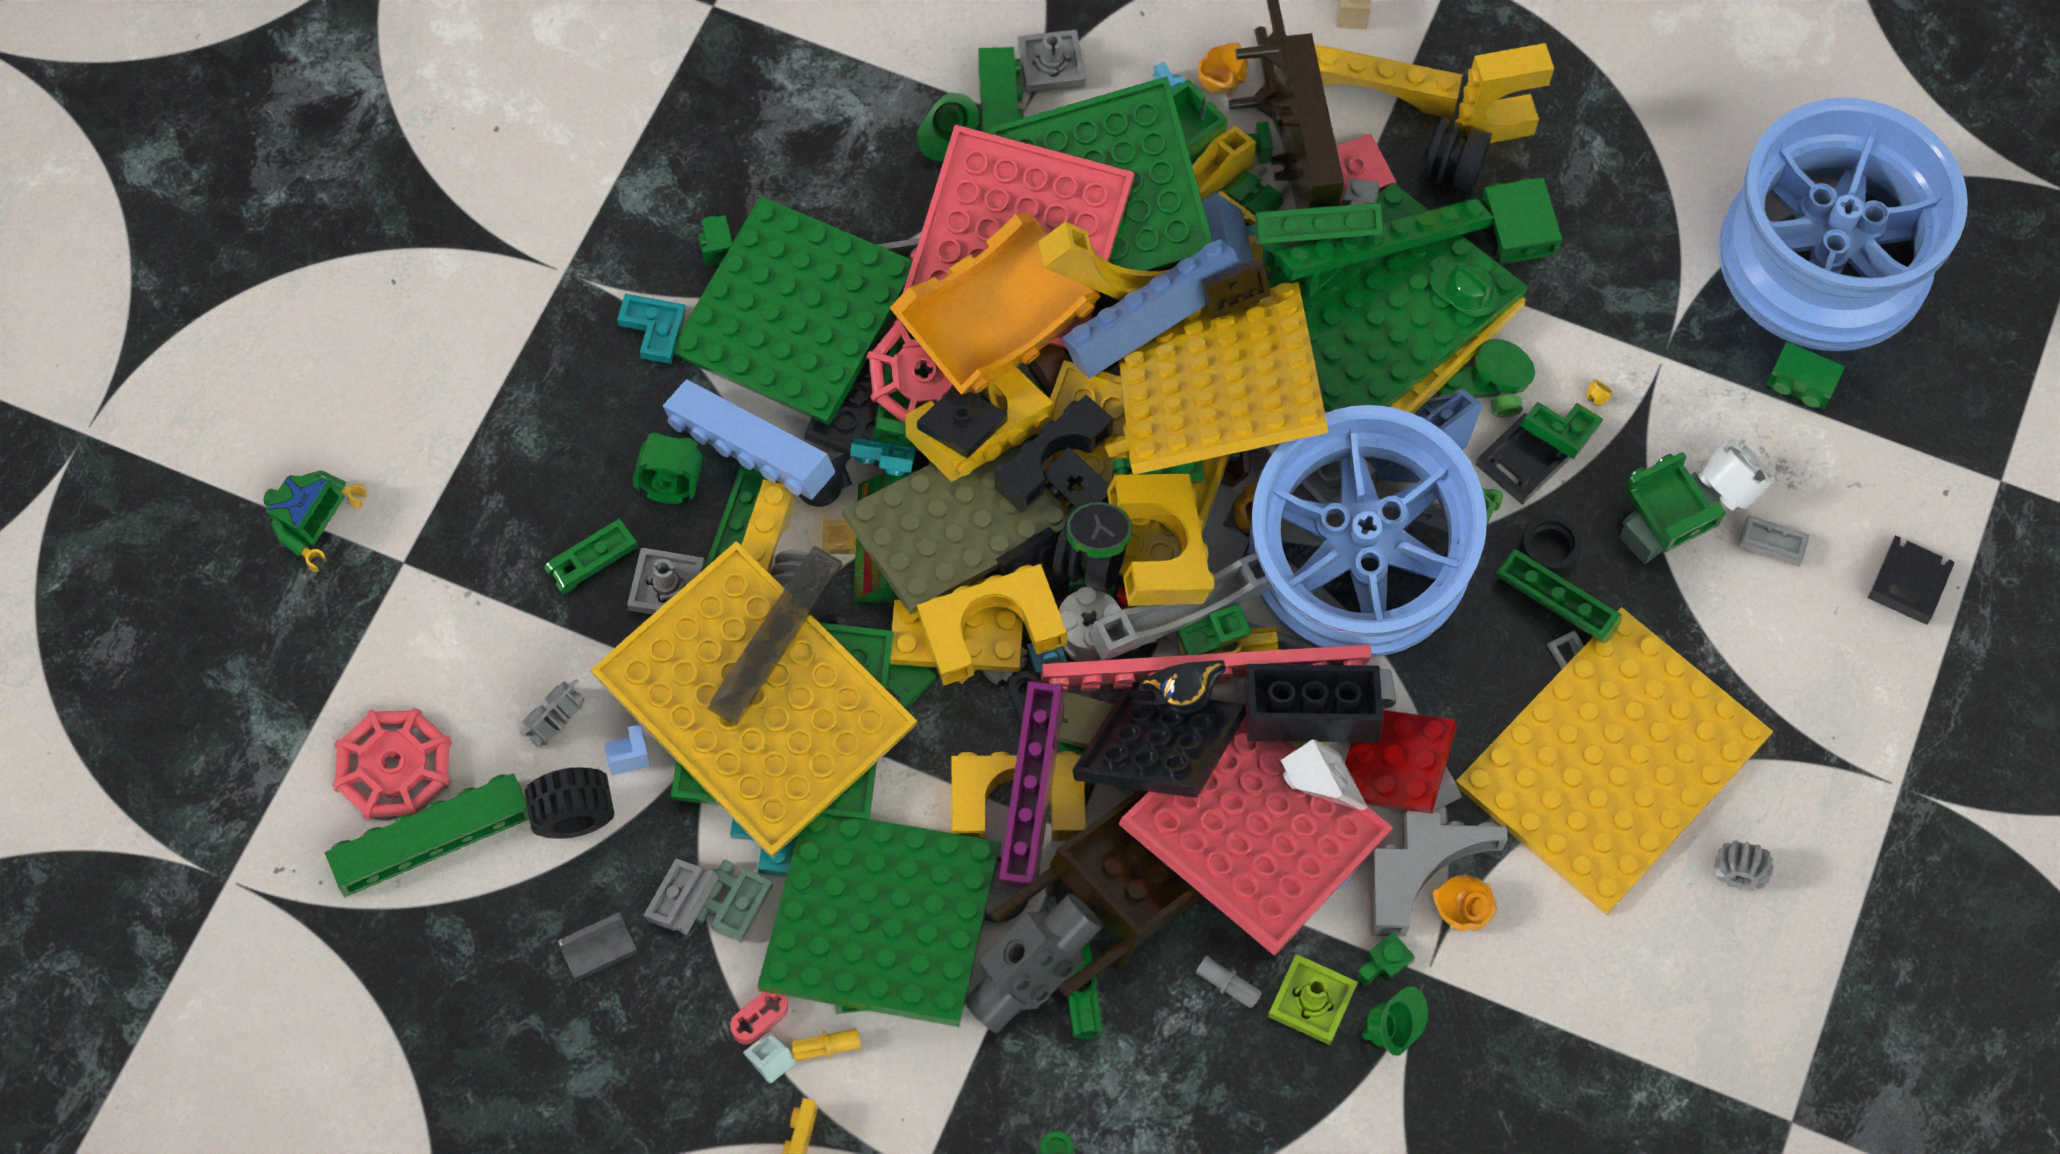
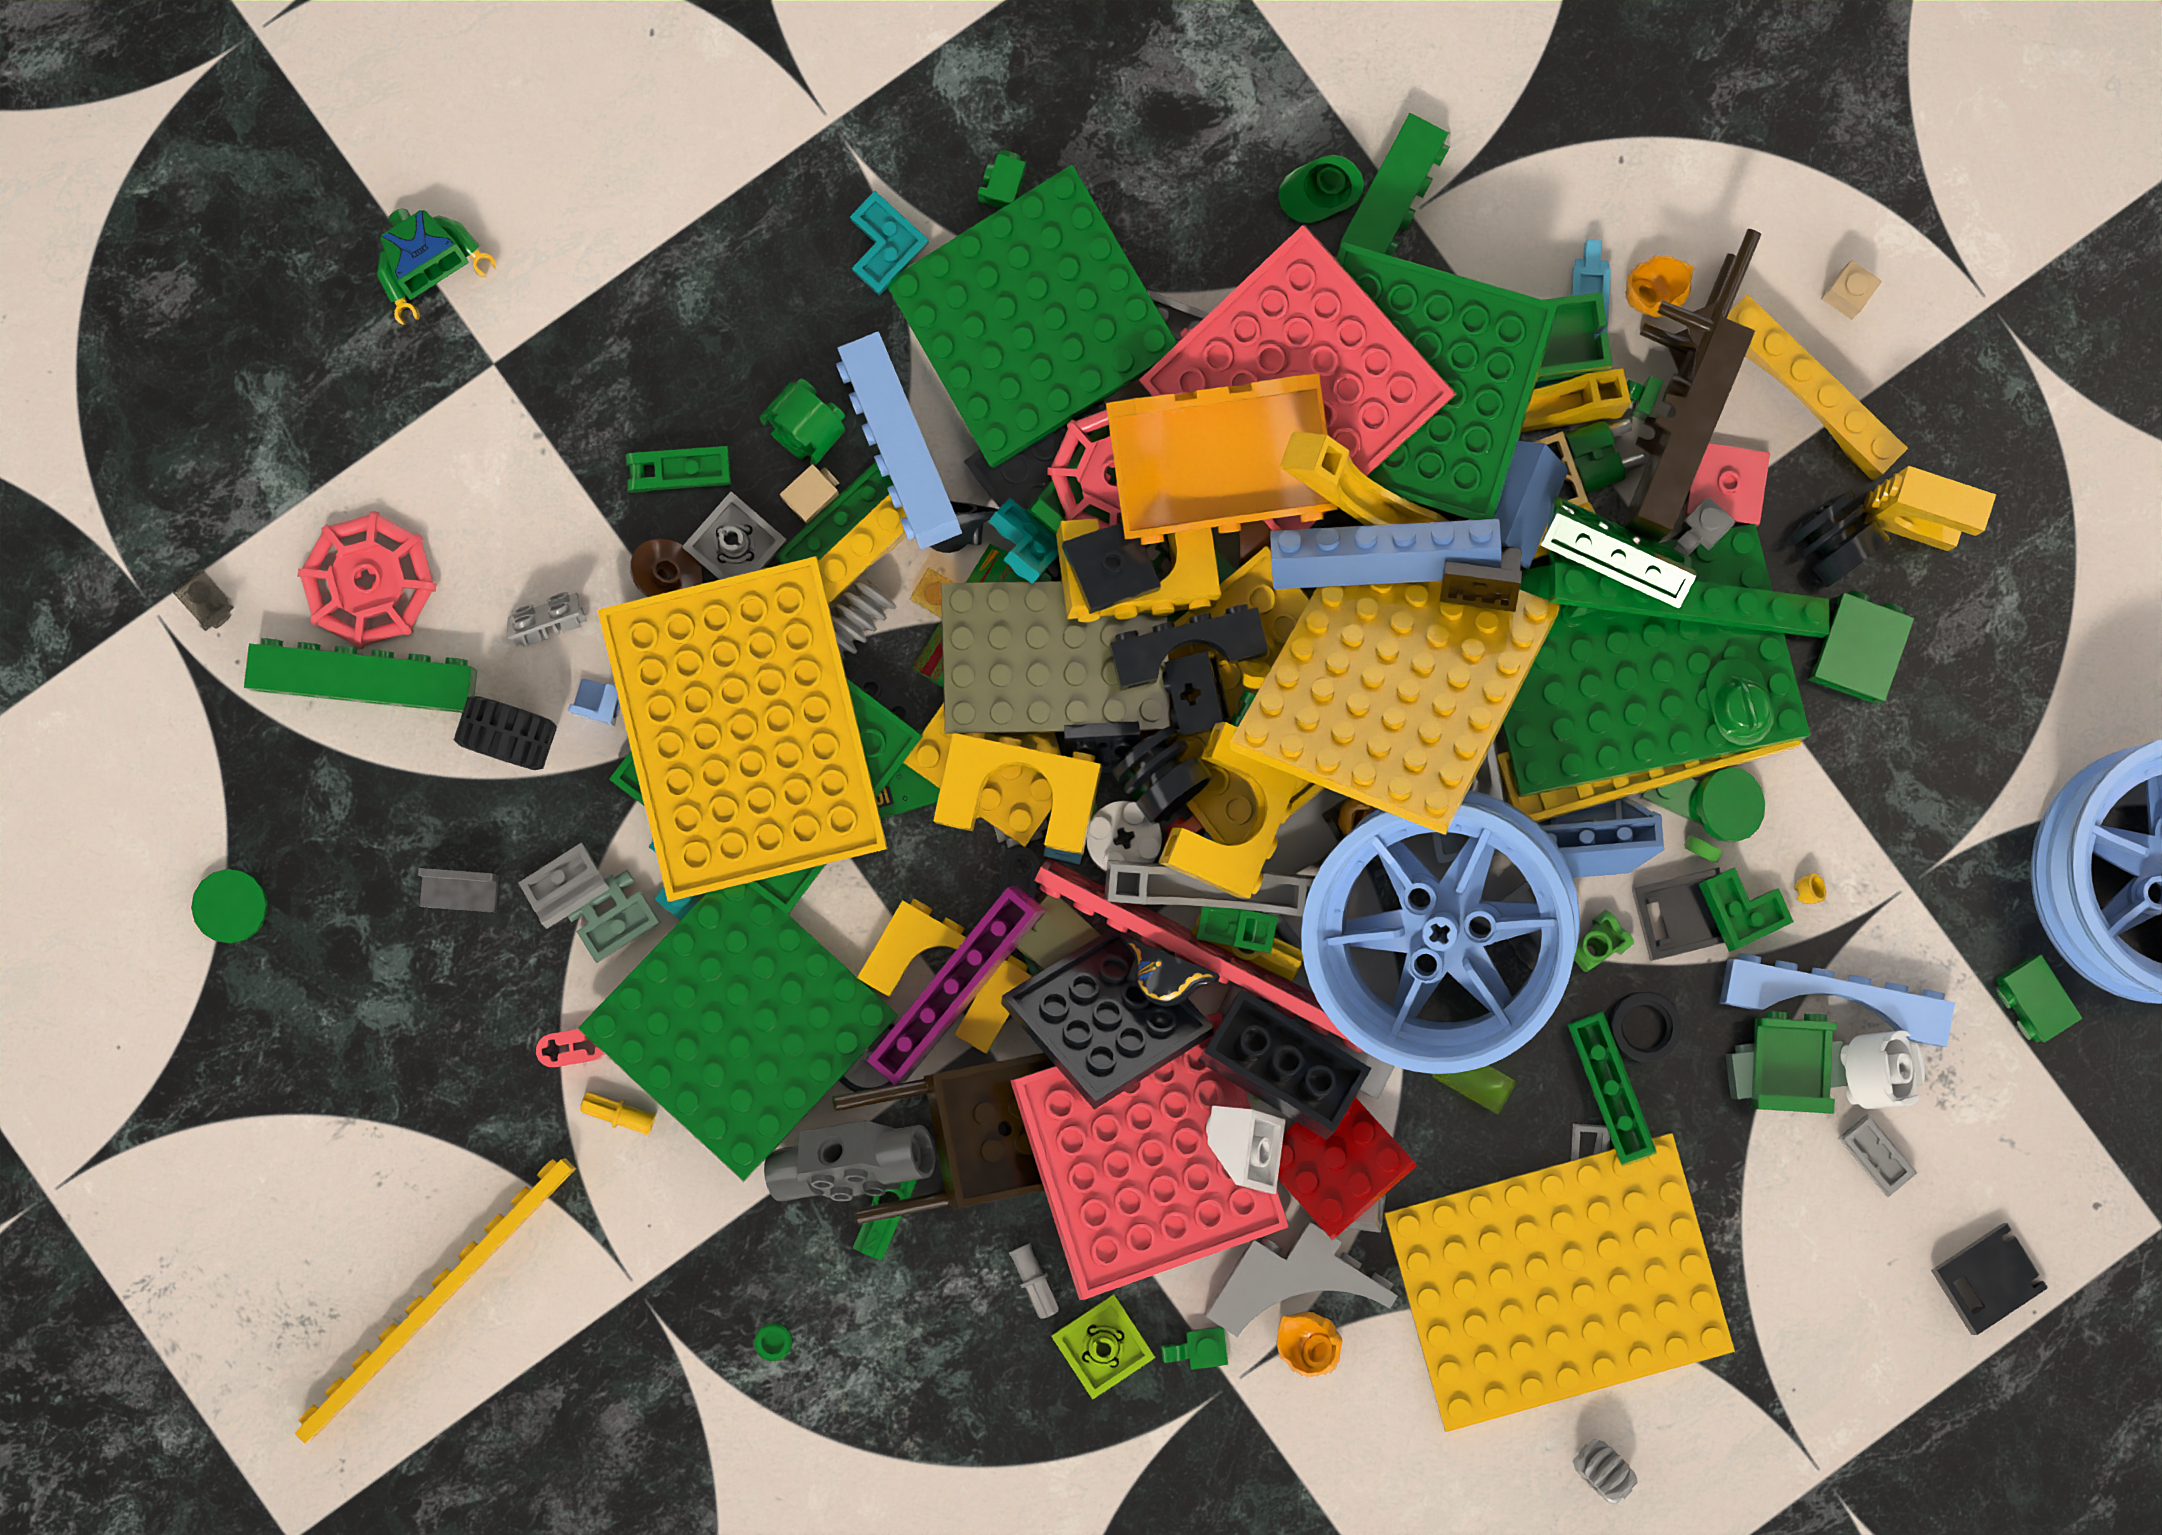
camera: 30 degrees right, 20 degrees up
clear smoke plate [707,545,842,726] -> none
light aqua slope [743,1031,795,1083] -> none
light grey plate [1018,30,1086,93] -> none
black tile [1067,502,1132,558] -> none
green piece [1362,987,1428,1056] -> none
none -> clear smoke bracket [173,567,234,631]
none -> green tile [191,869,268,944]
none -> reddish brown dish [630,539,703,597]
none -> tan brick [780,464,839,525]
none -> clear neon green plate [1432,1065,1517,1115]
none -> light blue arch [1719,953,1955,1047]

